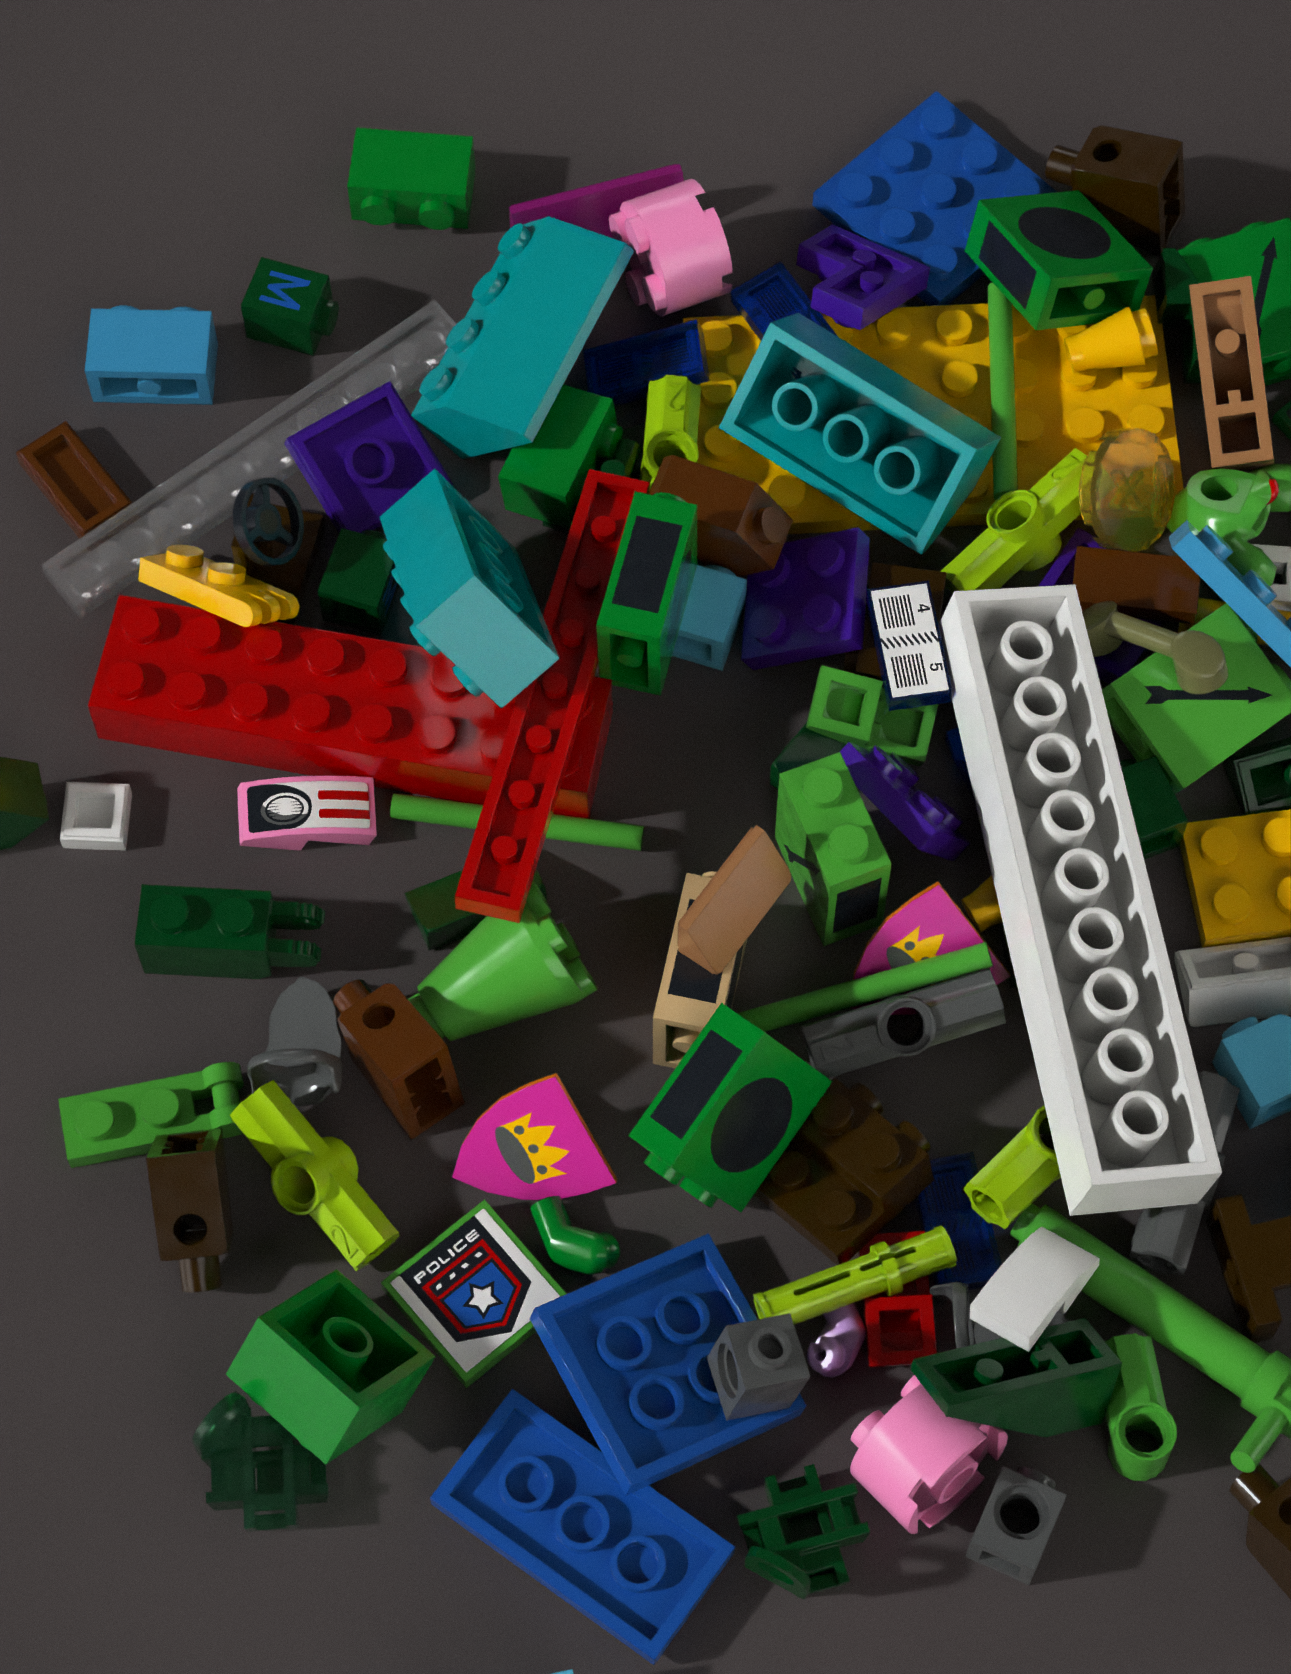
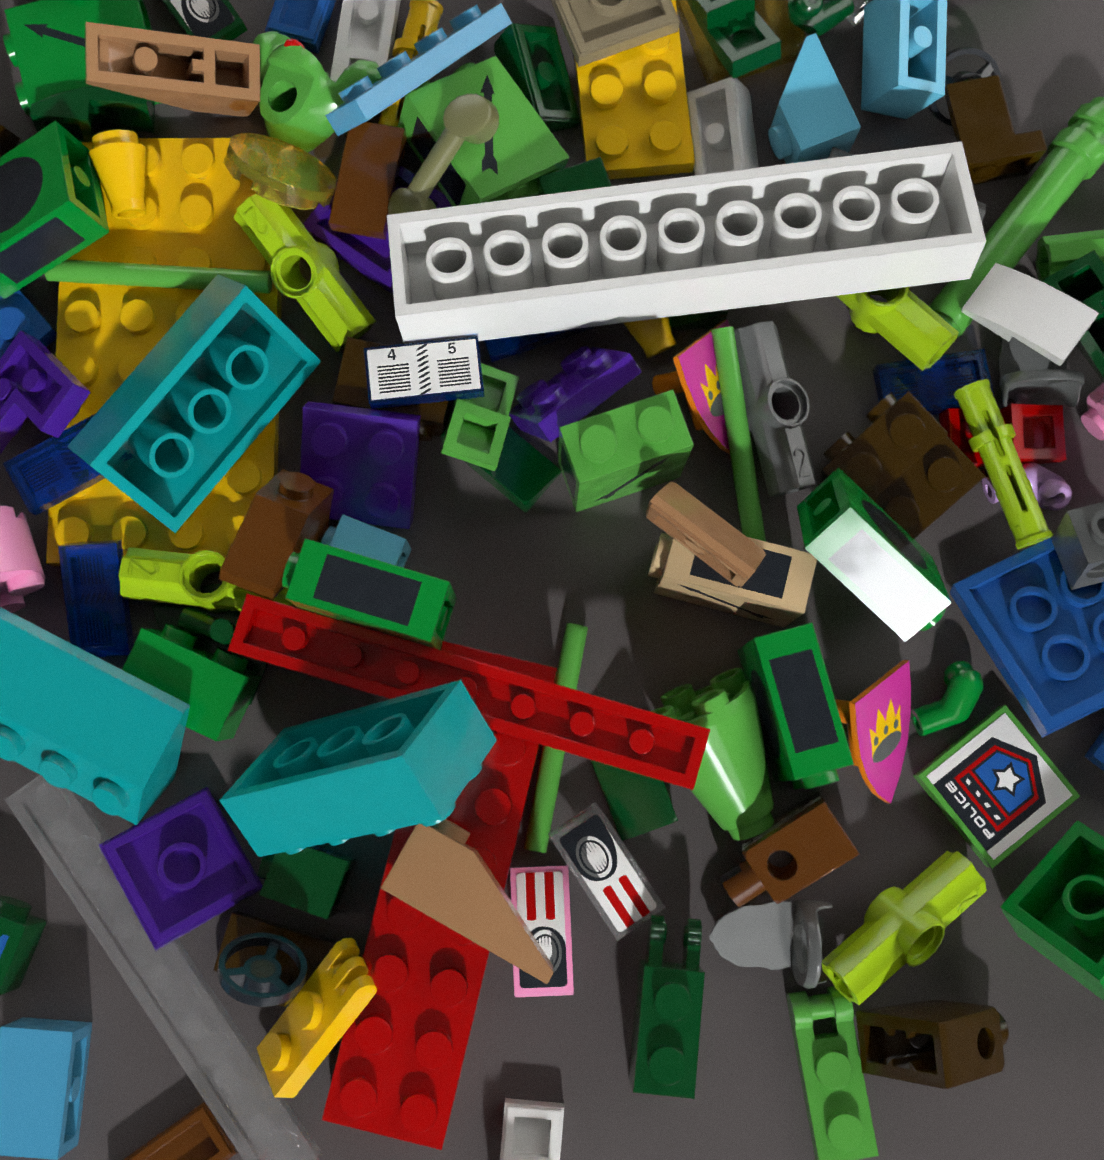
camera: 90 degrees left, 15 degrees up
none -> medium nougat slope [381,819,553,984]
none -> slope [548,802,666,941]
none -> brick [737,623,854,790]

